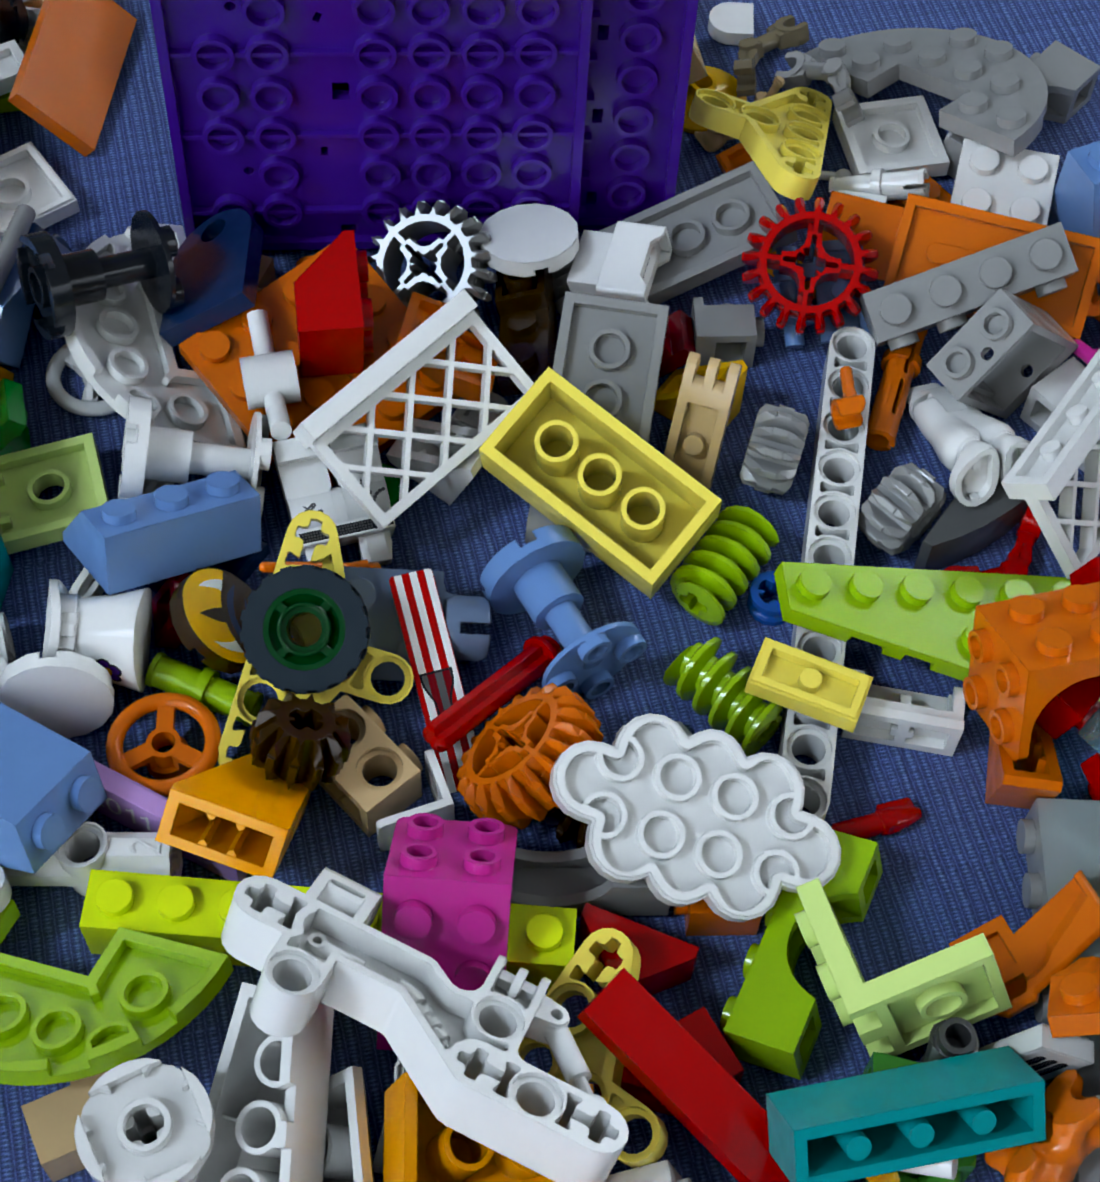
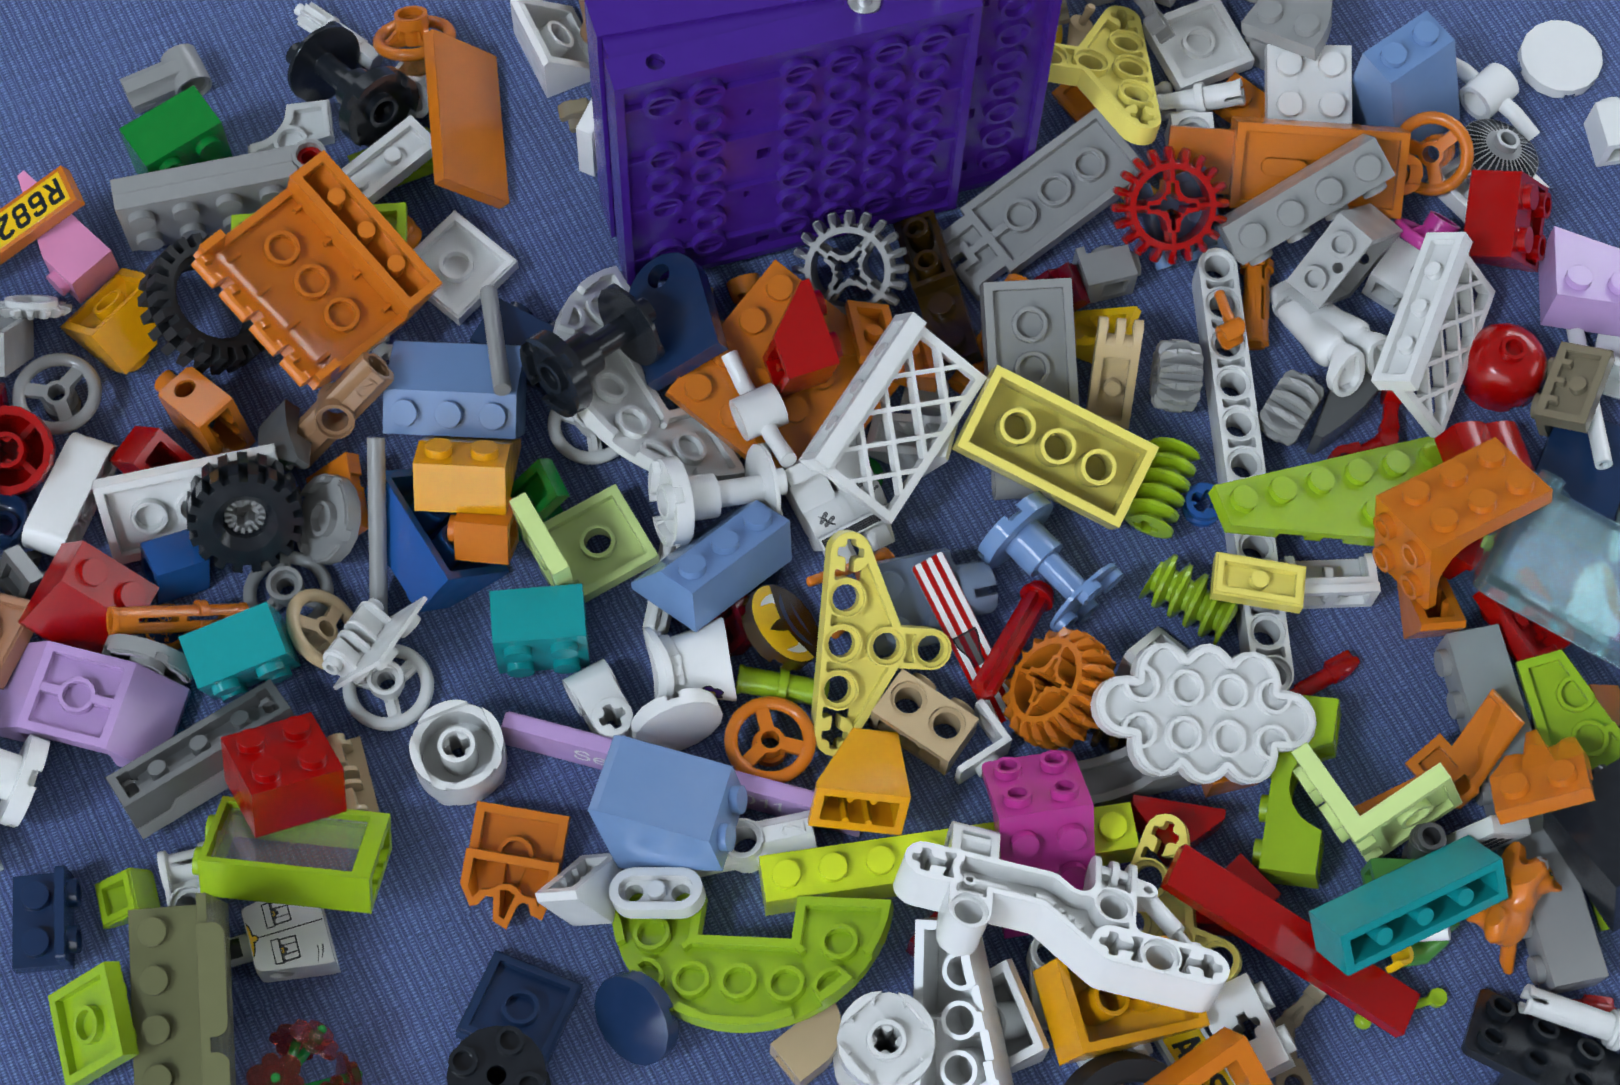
camera: 15 degrees left, 10 degrees up
black wheel [239,565,371,694] -> none
dark brown gear [249,692,352,791] -> none
white tile [479,203,579,278] -> none
white piece [567,221,672,303] -> none

